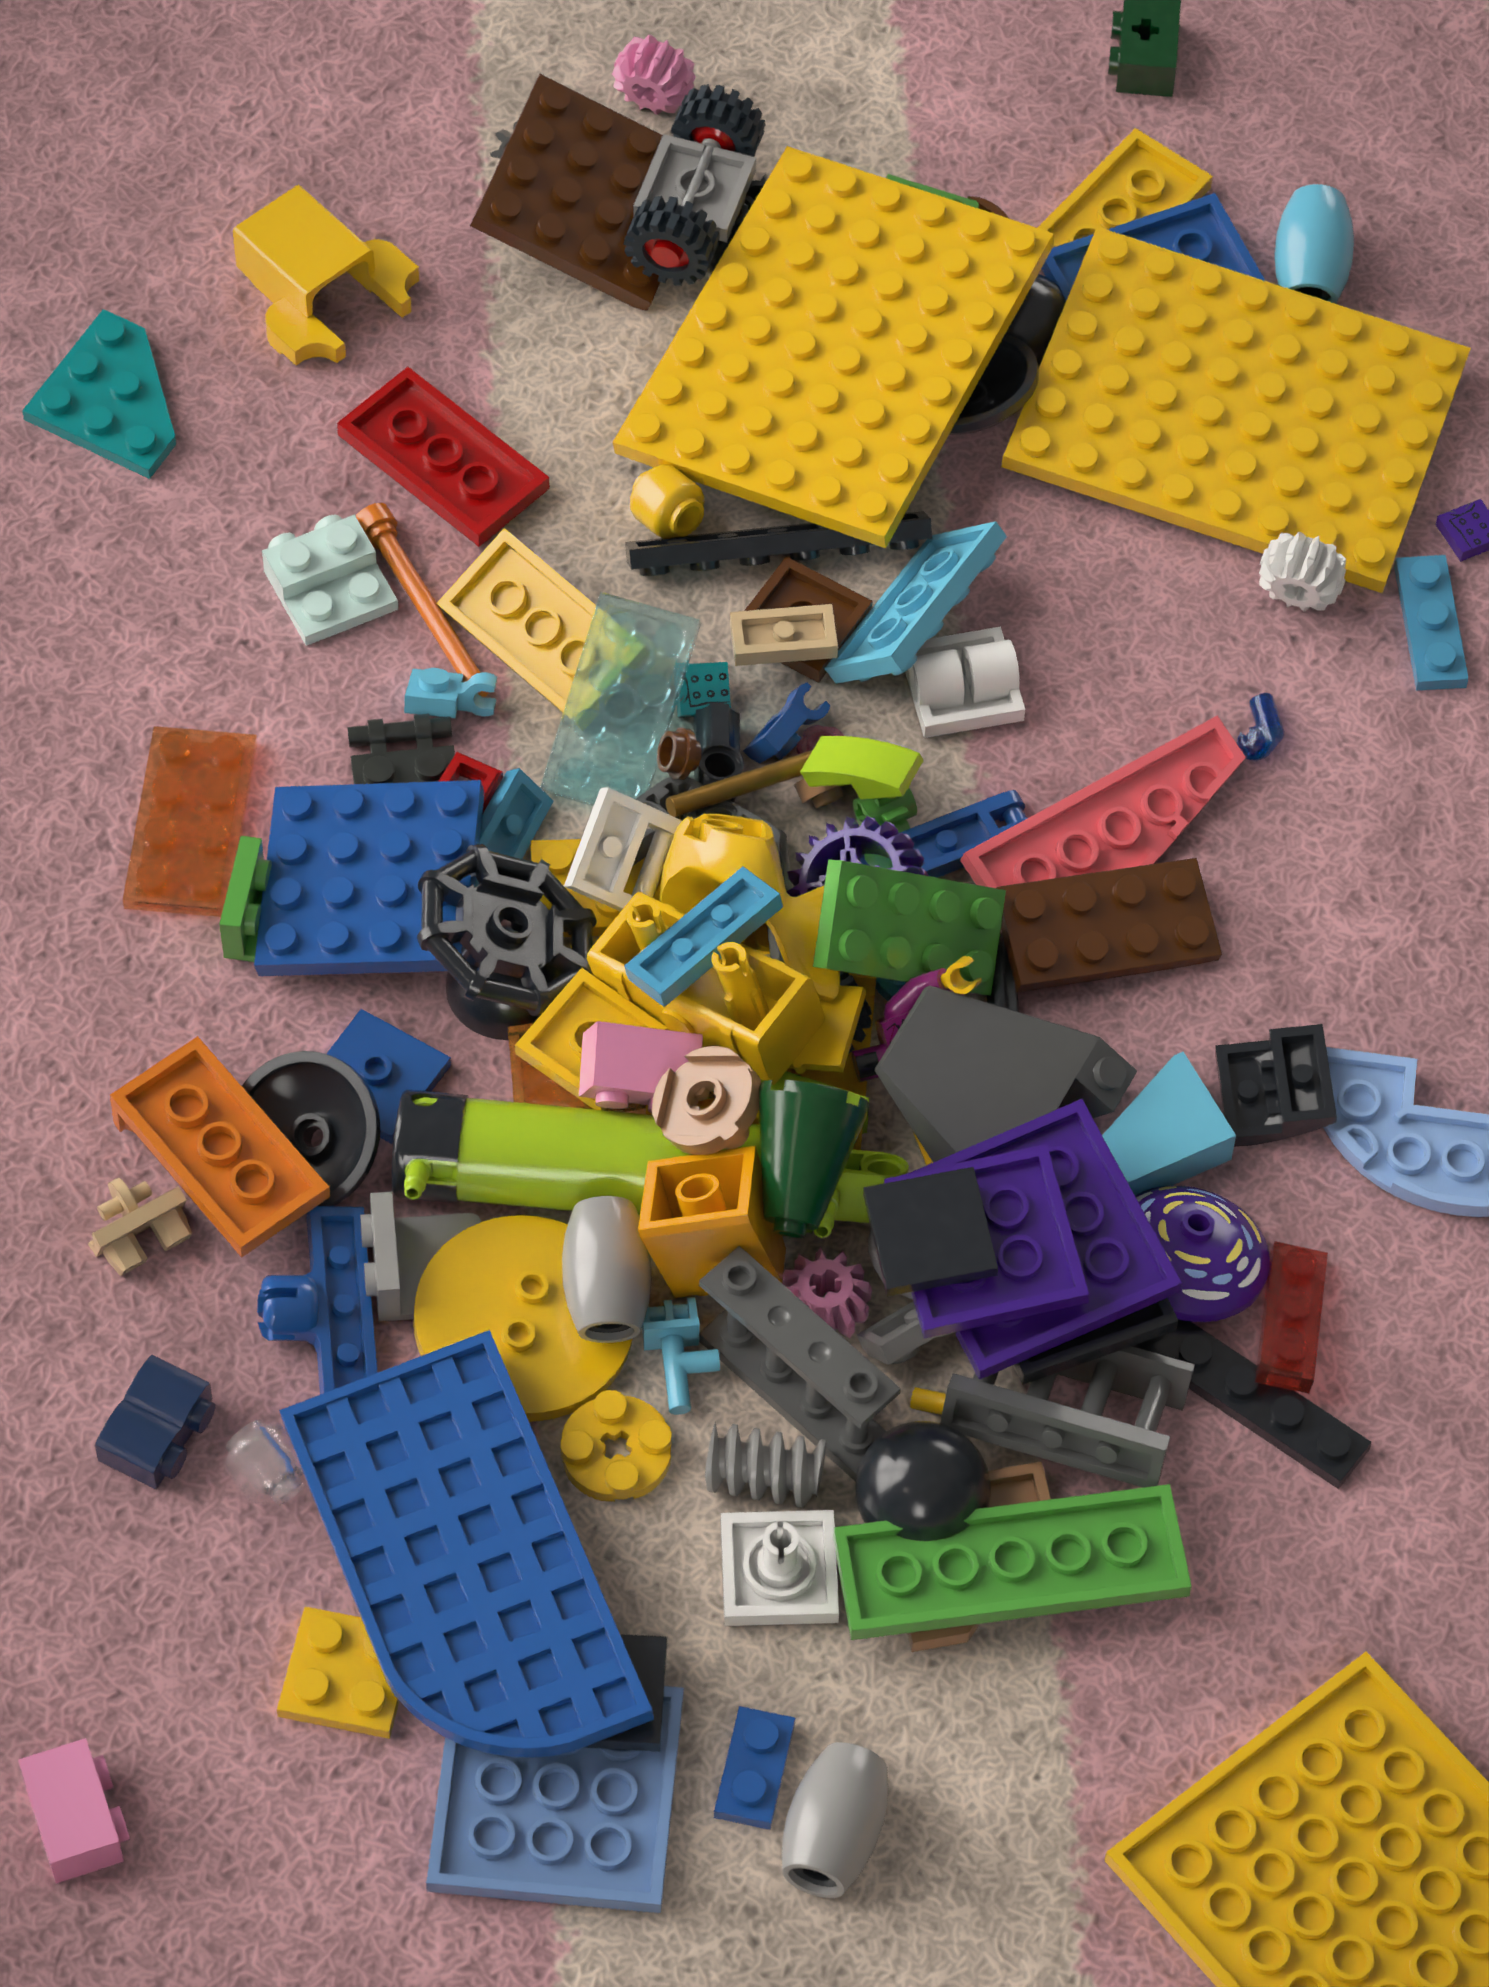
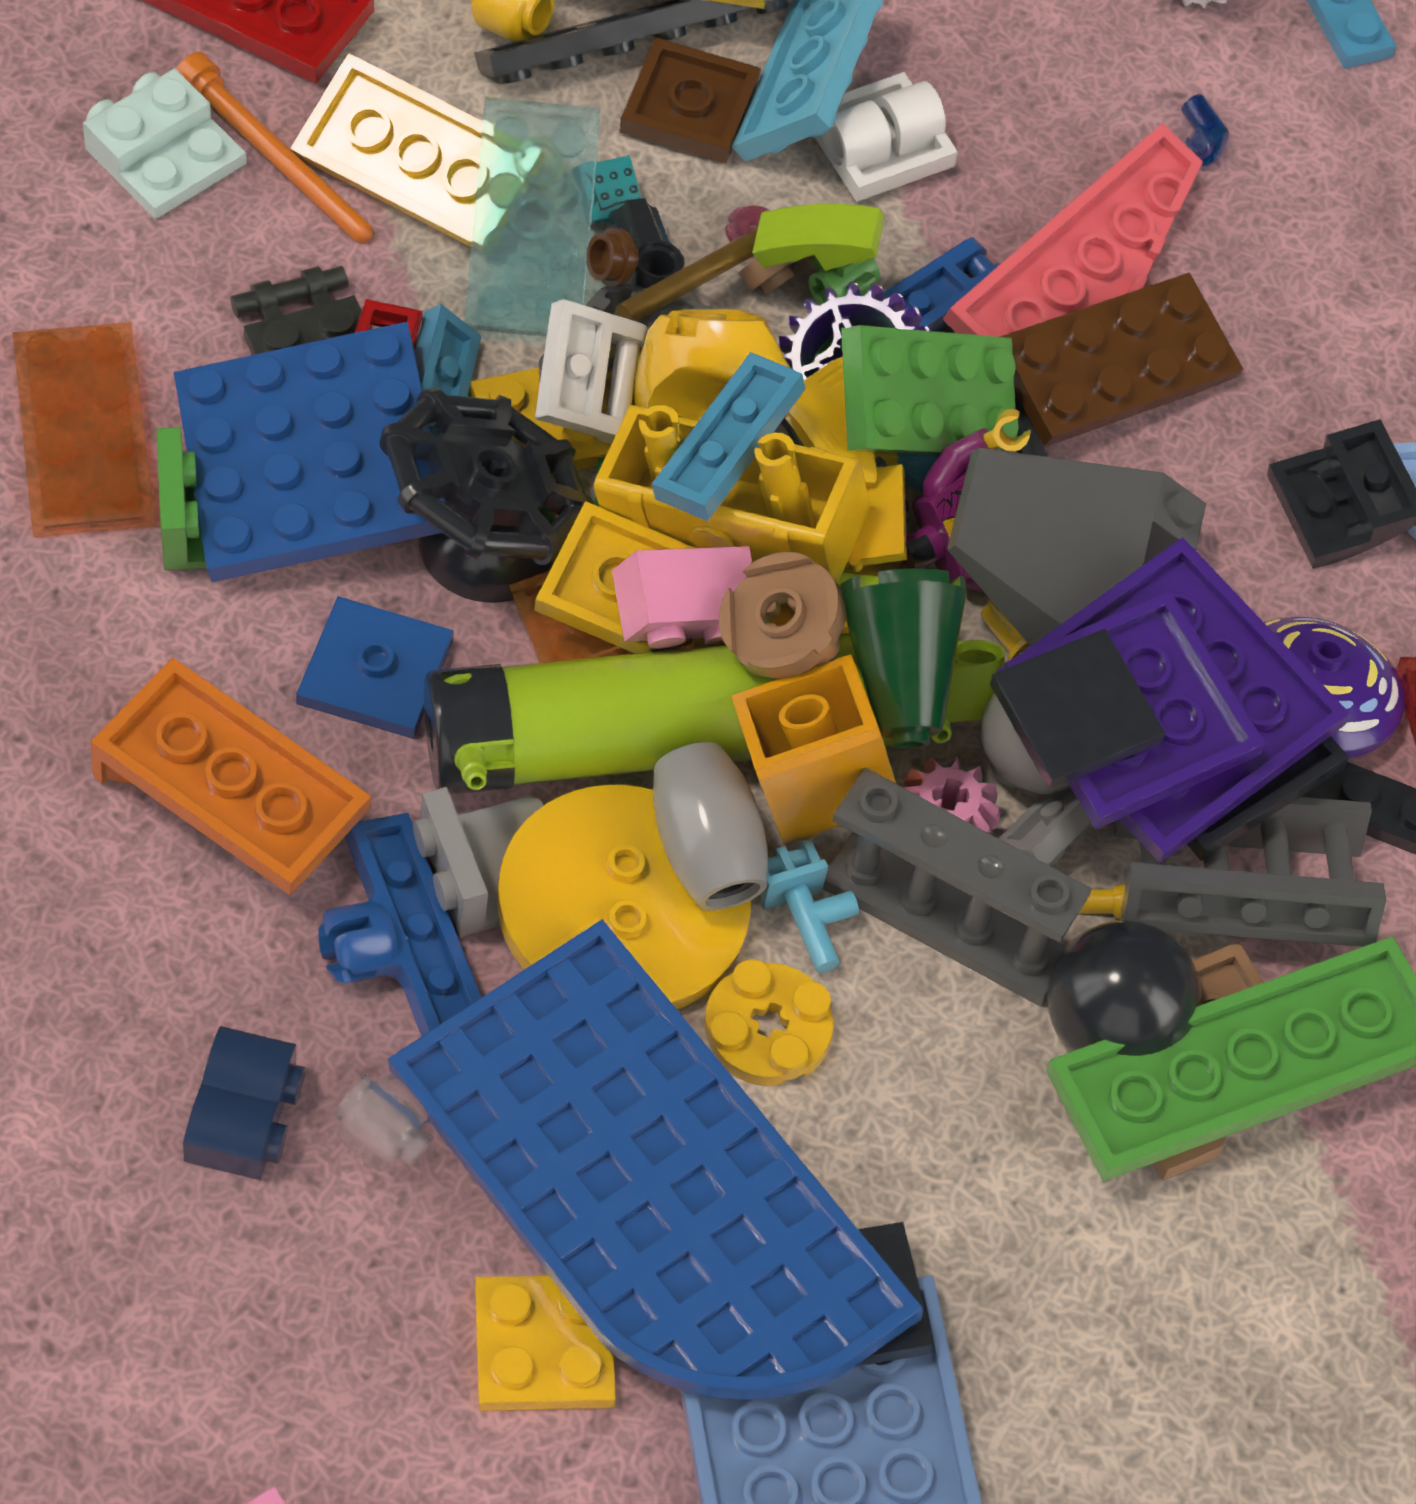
camera: 20 degrees left, 0 degrees up
tan hips [88,1178,192,1276] -> none
black dish [242,1051,381,1214] -> none
medium azure plate [404,668,497,718] -> none
light grey piece [705,1421,826,1508] -> none
blue plate [714,1706,795,1830] -> none
white plate [720,1510,839,1626] -> none
tan plate [730,604,838,666] -> none
blue plate [743,682,830,764] -> none
light grey piece [782,1742,888,1898] -> none
medium azure slope [1102,1051,1236,1195] -> none

